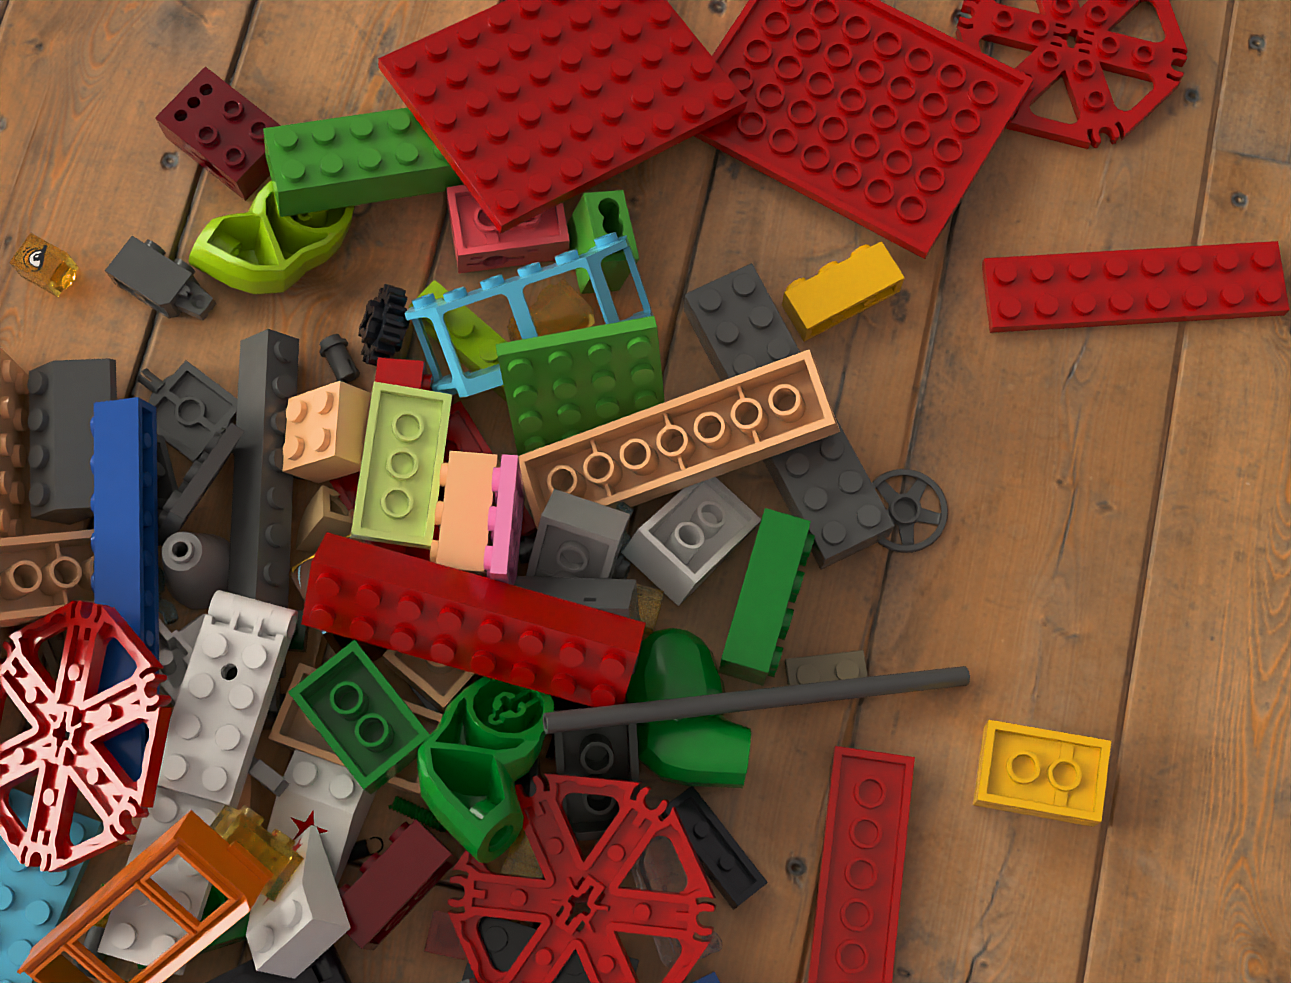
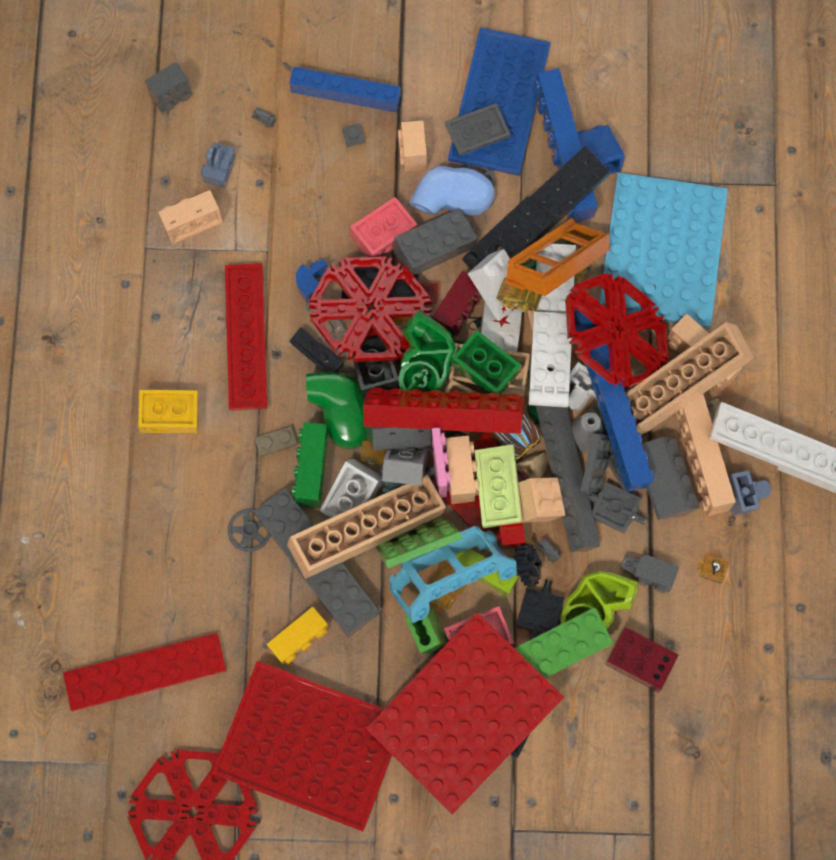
camera: 170 degrees right, 0 degrees up
light grey bar [248,756,289,797] -> none
dark grey piece [543,666,970,734] -> none
none -> black plate [516,579,564,641]

